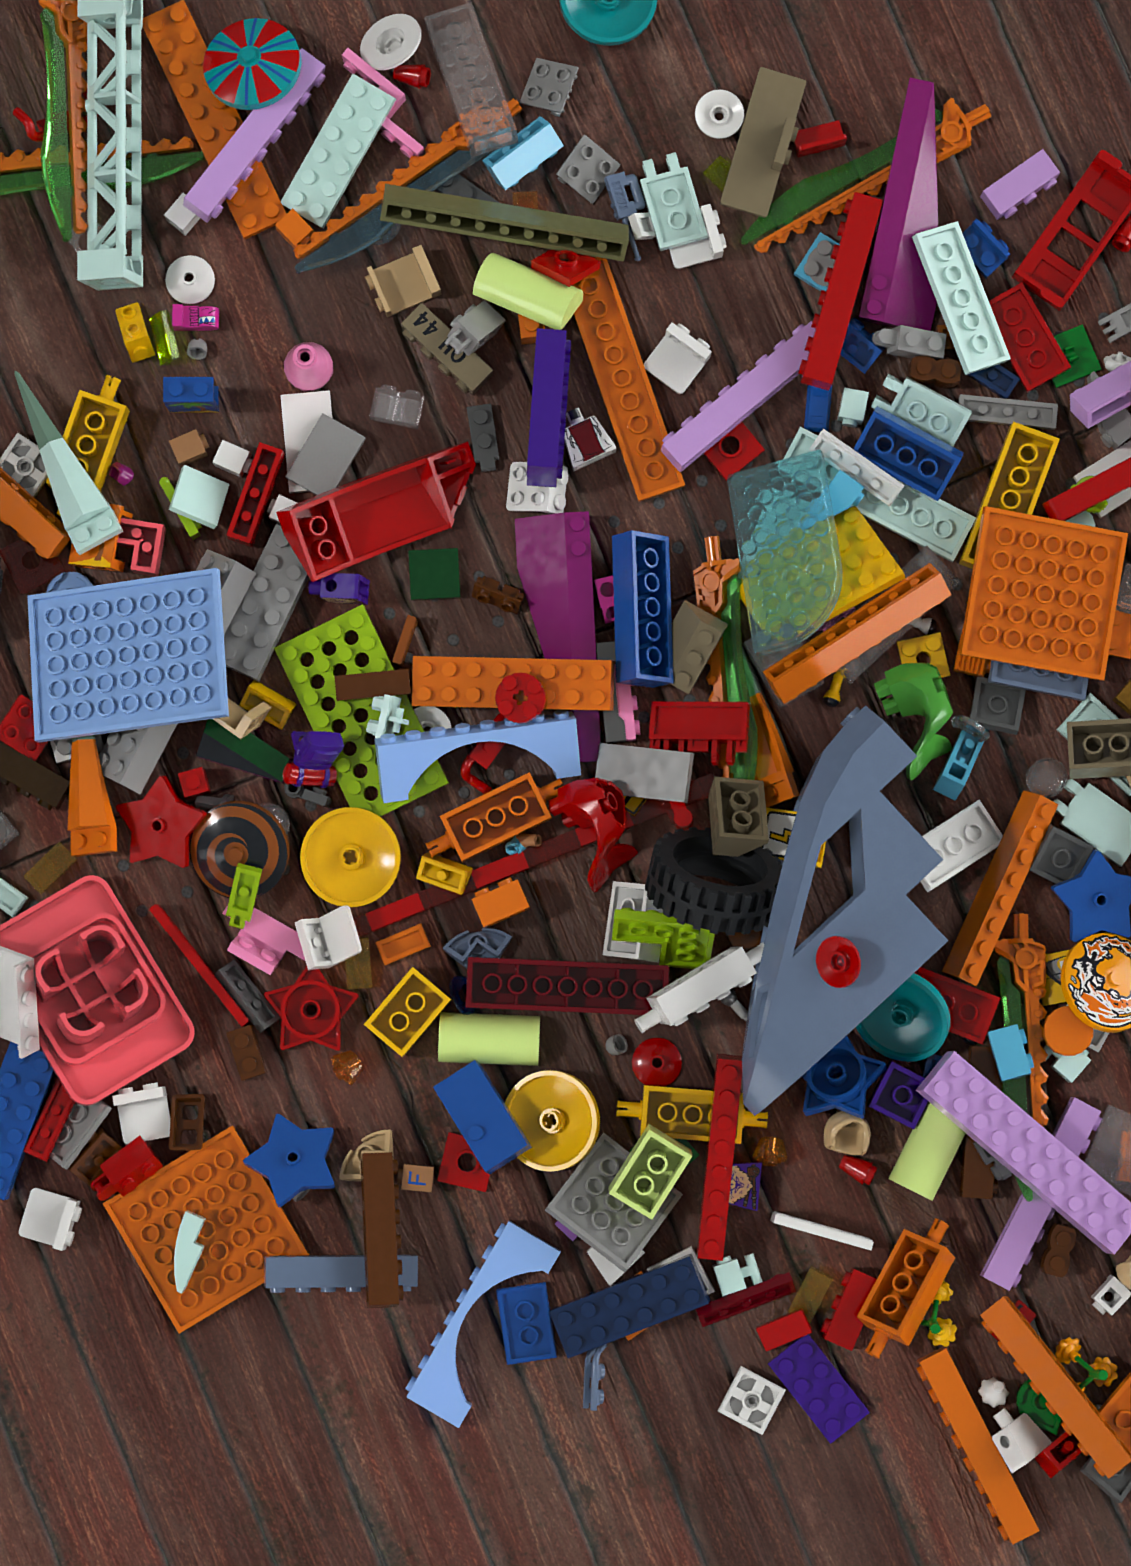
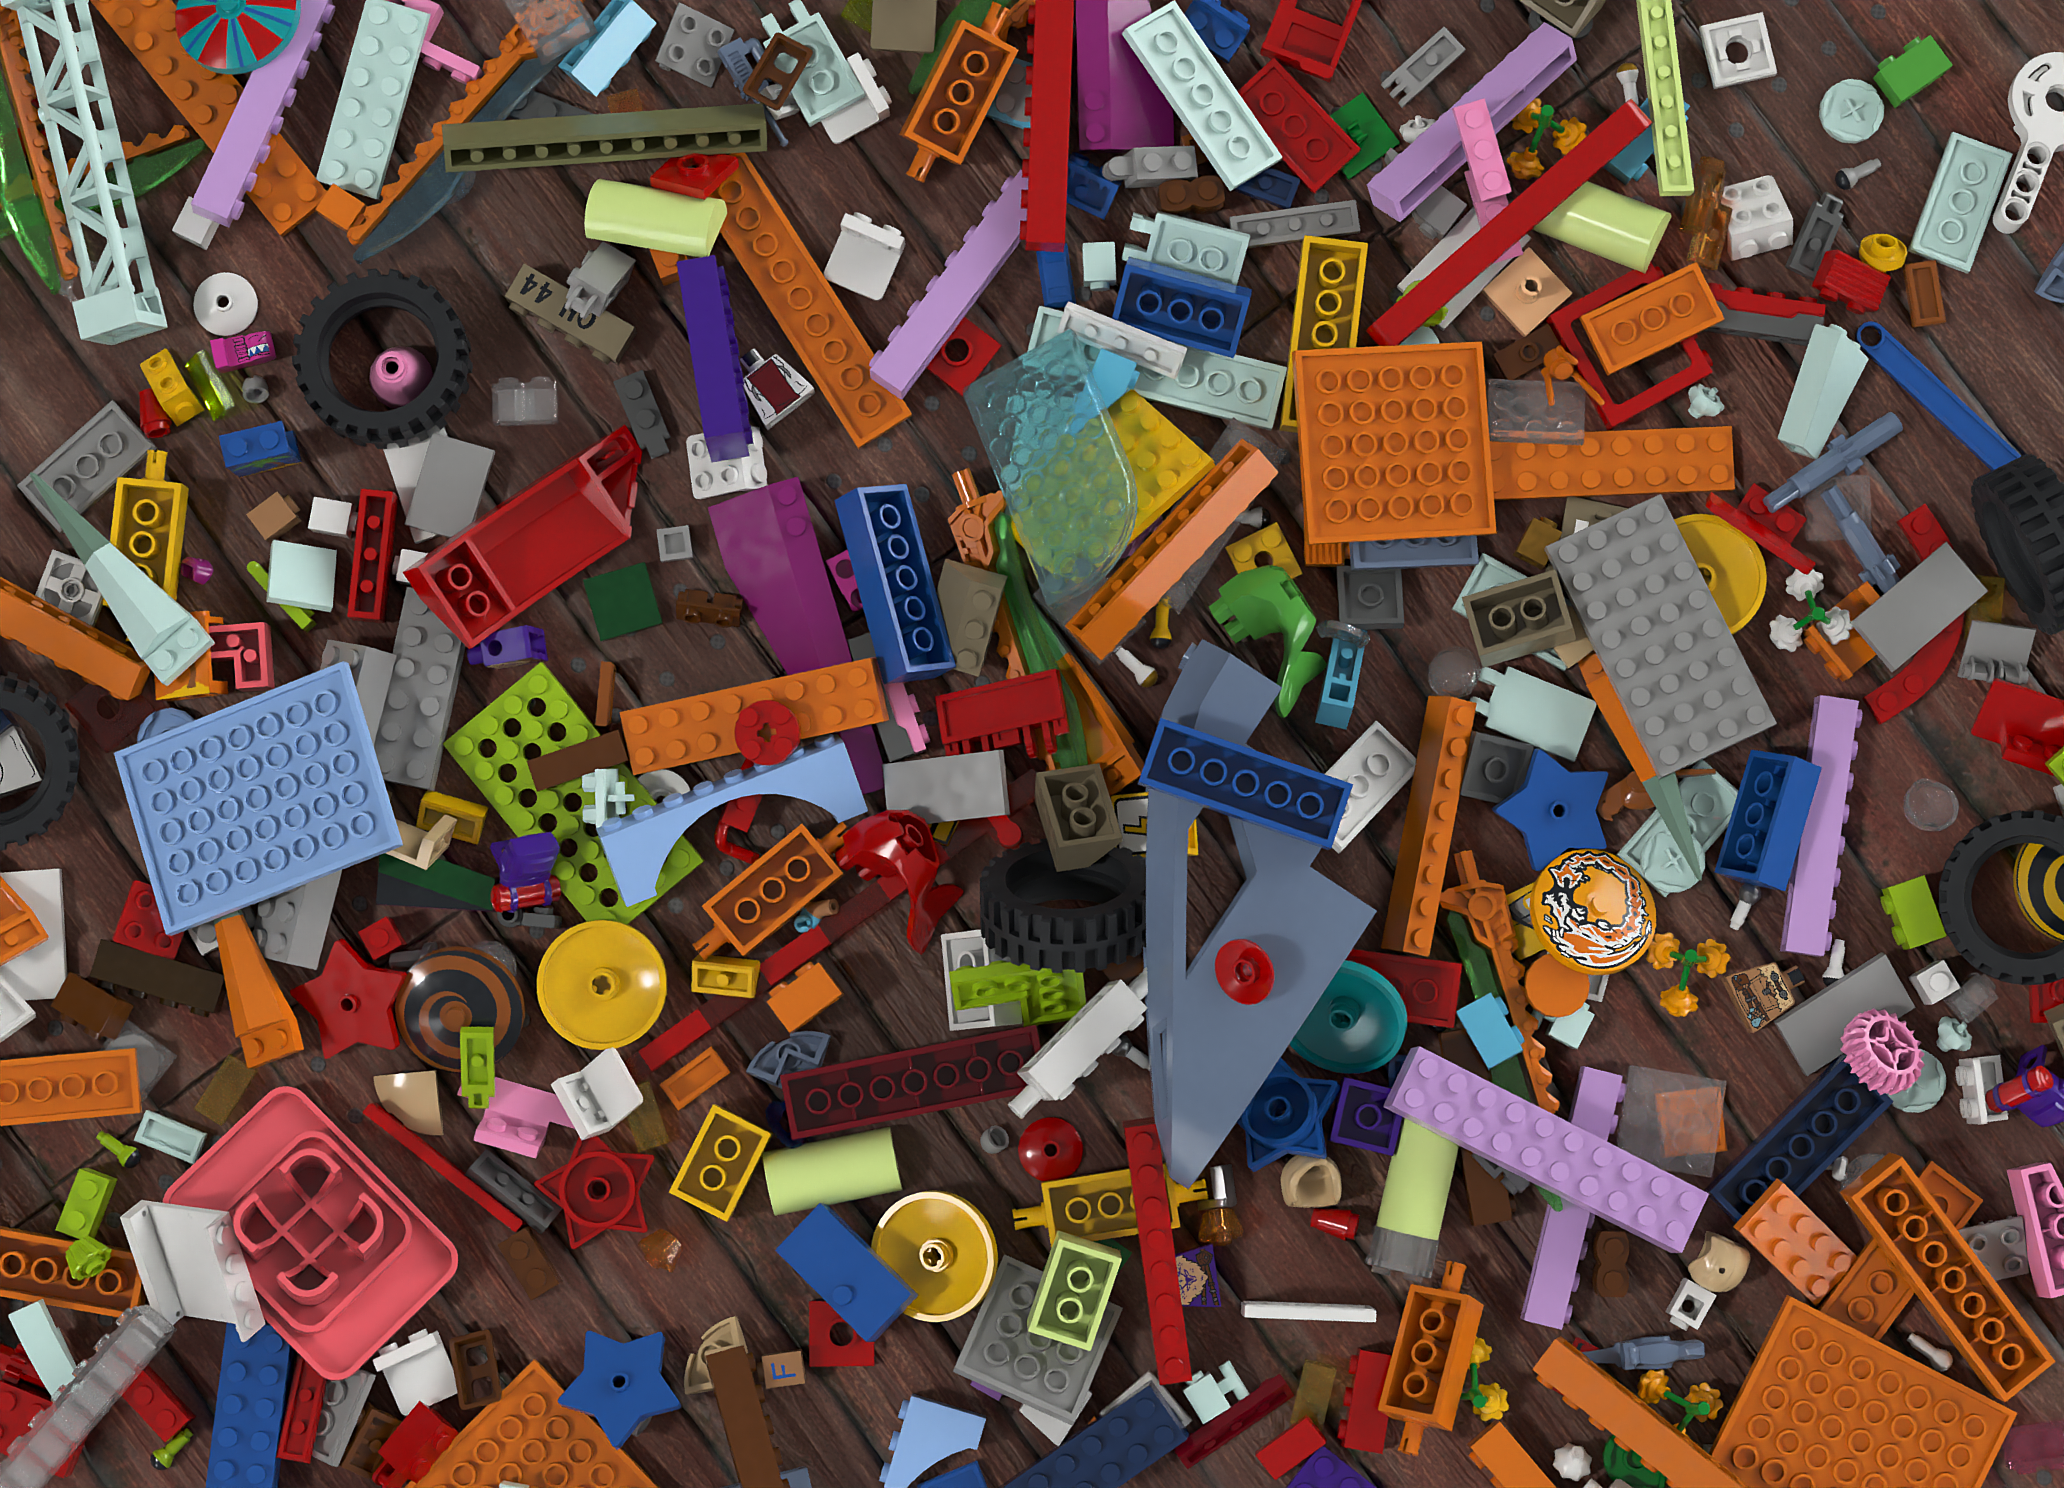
camera: 15 degrees left, 0 degrees up
tan panel [365,245,441,317] -> none
none -> light grey tile [17,400,157,534]
none -> red cone [139,388,172,438]
none -> black tyre [292,268,473,449]
none -> tan brick [373,1070,444,1135]
none -> light grey plate [657,525,693,563]
none -> reddish brown piece [743,32,813,111]
none -> orange brick [899,1,1018,183]
none -> white piece [1115,647,1158,688]
none -> blue brick [1138,718,1353,850]
none -> flat silver tile [1197,1164,1237,1211]
none -> clear brick [1365,1225,1439,1283]
none -> sand blue animal [1582,1335,1705,1370]

